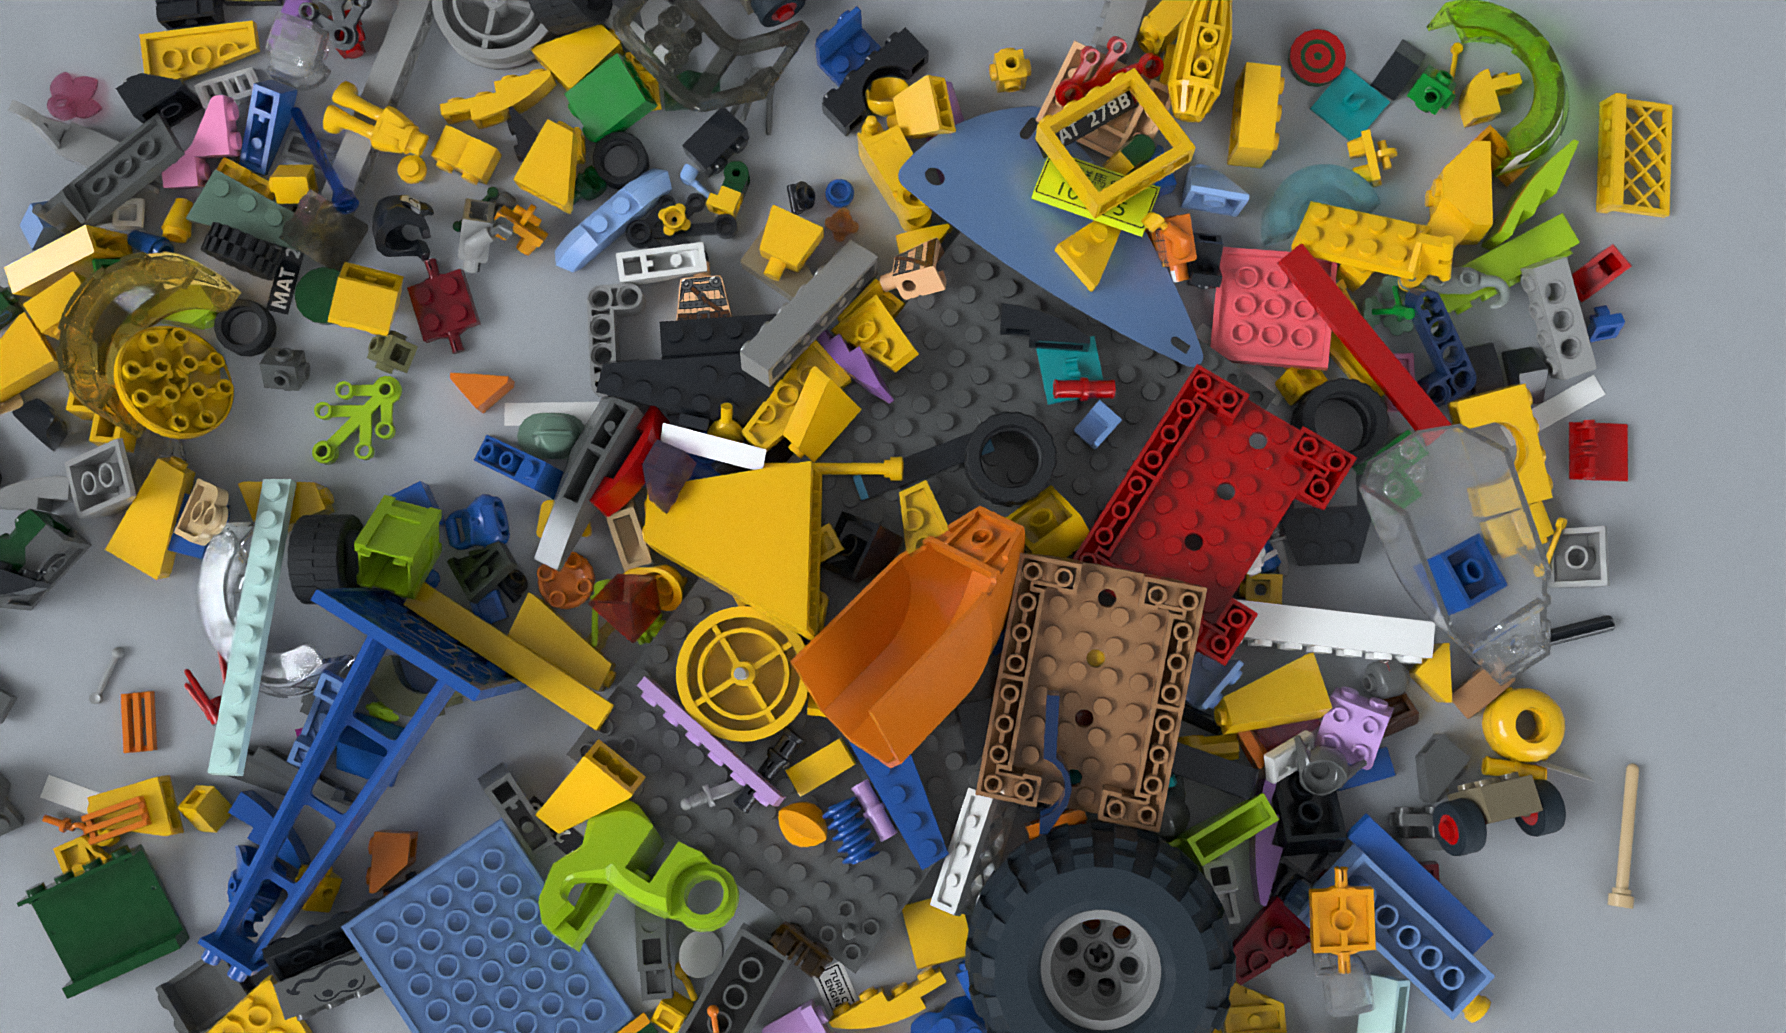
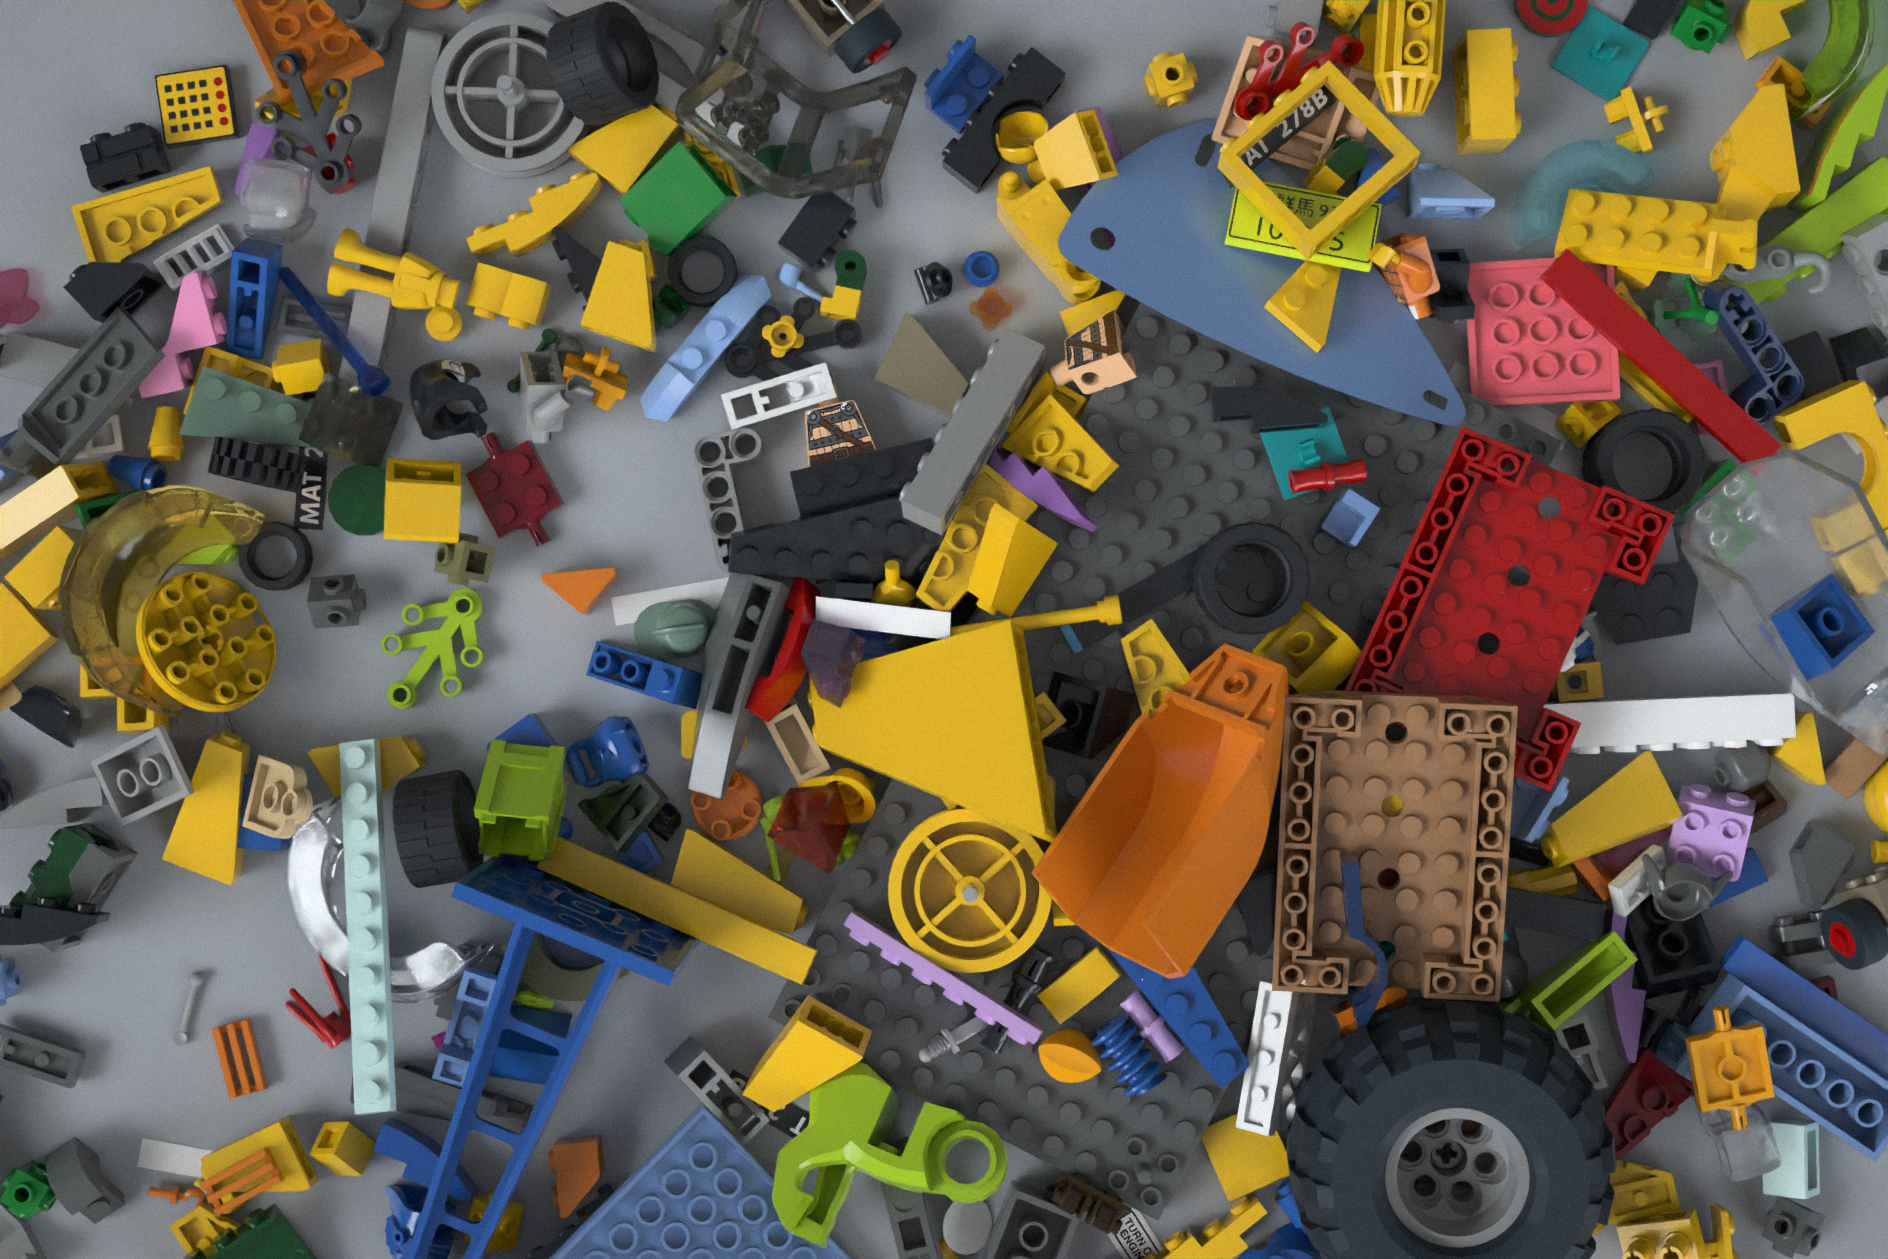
camera: 10 degrees left, 5 degrees up
yellow torso [759,205,825,281] -> none

